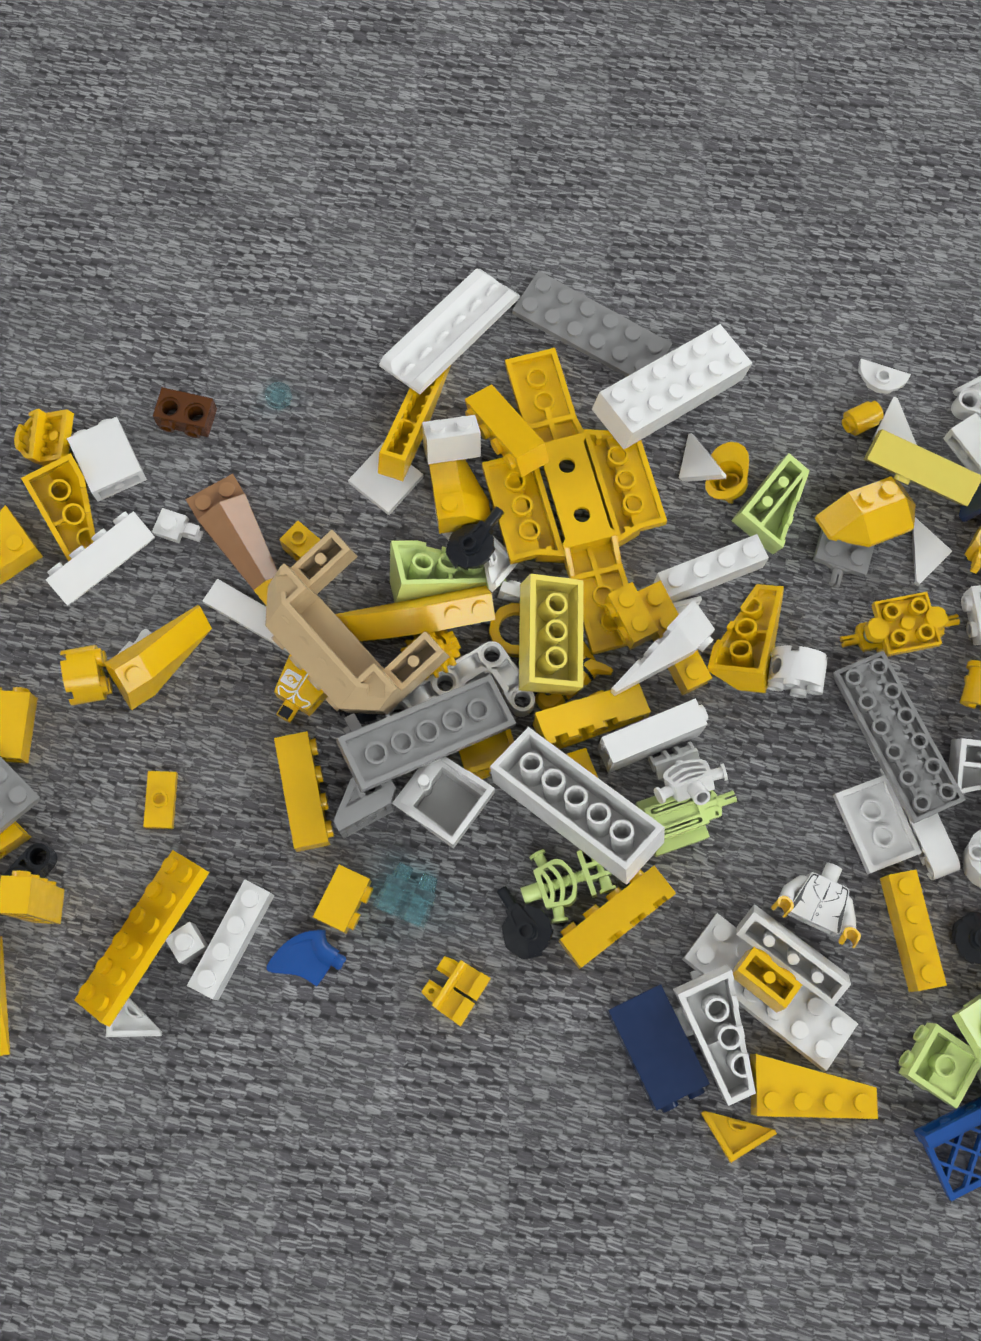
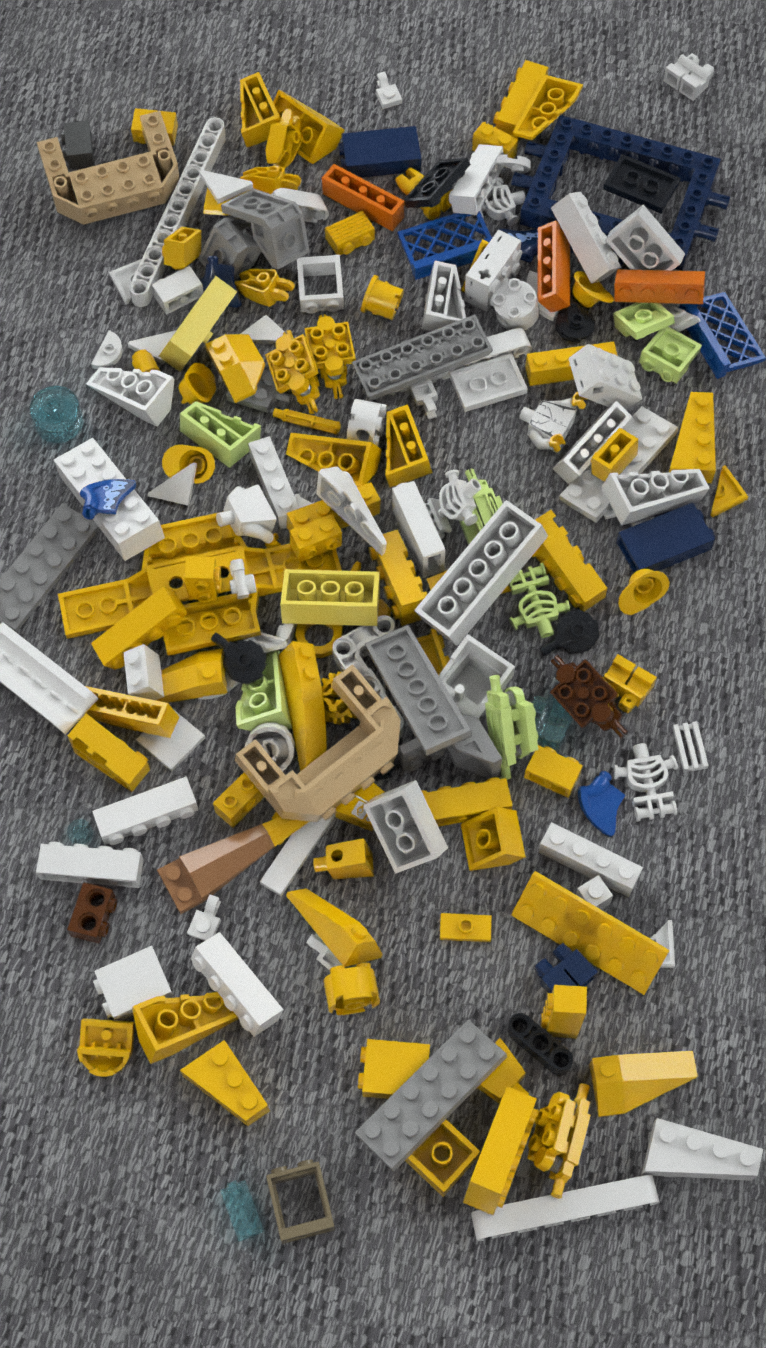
camera: 85 degrees left, 10 degrees down
none -> clear light blue wheel [29,386,84,444]
none -> white brick [36,842,144,888]
none -> yellow wedge [67,713,150,792]
none -> blue arm [80,479,136,520]
none -> white wedge [86,367,175,427]
none -> white brick [92,776,198,845]
none -> yellow piece [178,363,216,404]
none -> yellow brick [184,556,223,602]
none -> white torso [216,485,281,548]
none -> white plate [229,559,256,599]
none -> white brick [245,722,295,772]
none -> yellow piece [265,330,320,414]
none -> yellow piece [273,408,341,435]
none -> yellow torso [313,838,374,879]
none -> white brick [363,780,448,874]
none -> yellow wedge [385,404,432,487]
none -> white plate [409,378,438,419]
none -> yellow slope [461,807,526,871]
none -> yellowish green piece [485,675,538,780]
none -> dark blue hips [534,943,598,993]
none -> reddish brown piece [550,655,628,739]
none -> white piece [568,344,642,410]
none -> white piece [614,743,678,822]
none -> yellow piece [618,569,670,615]
none -> white tile [672,721,709,772]

